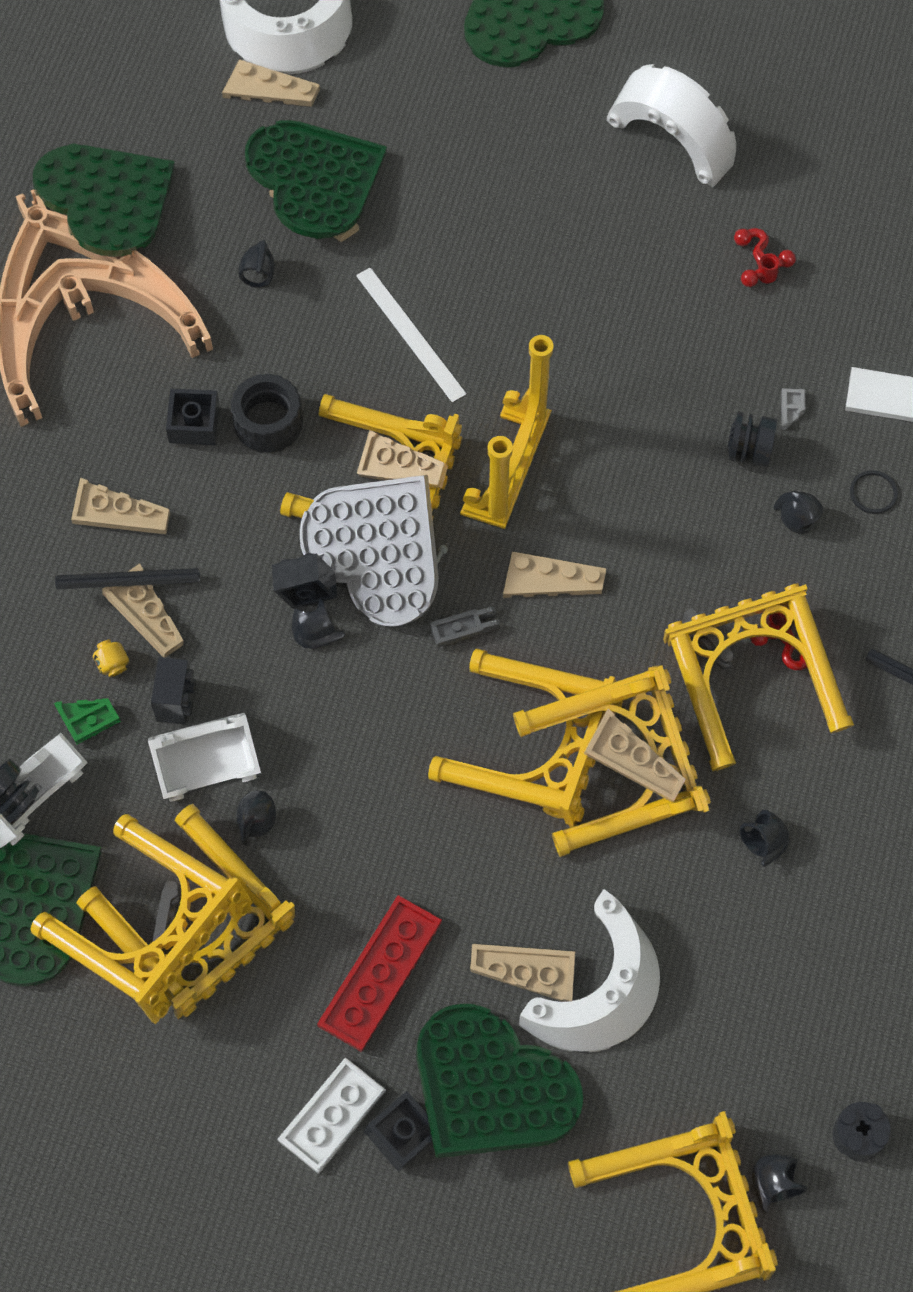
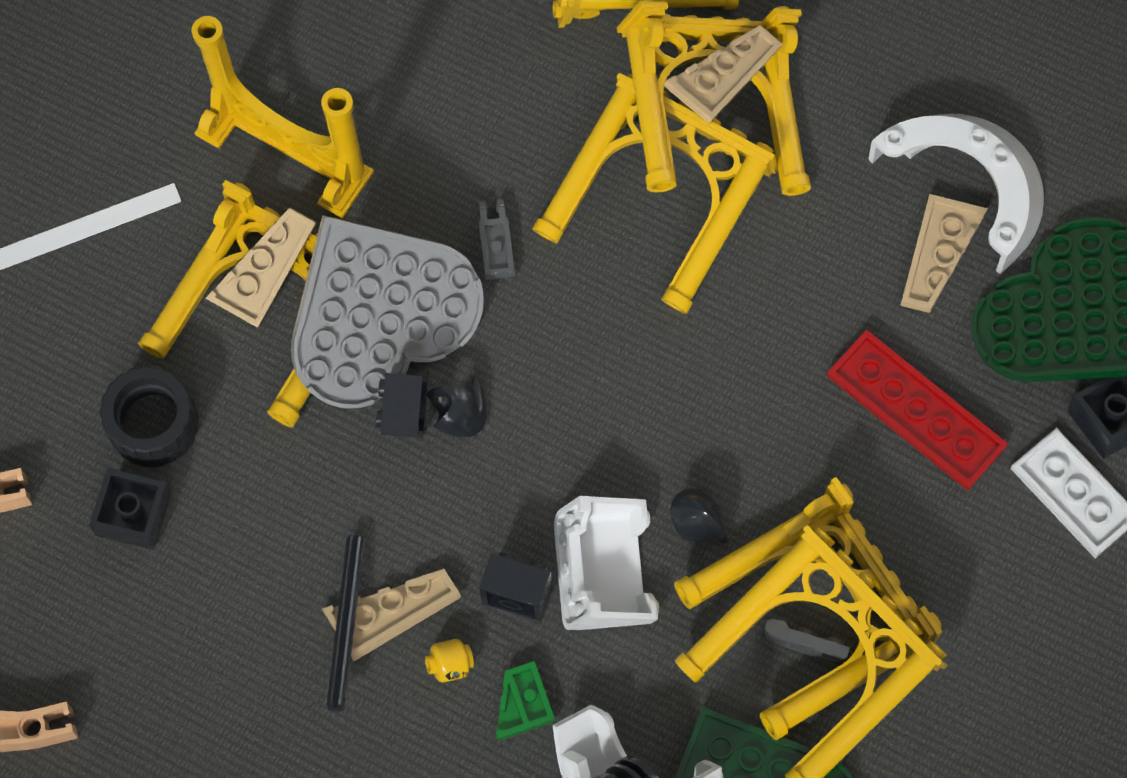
camera: 75 degrees left, 5 degrees up
tan wing [71,478,170,534] -> none
tan wing [503,552,606,598] -> none

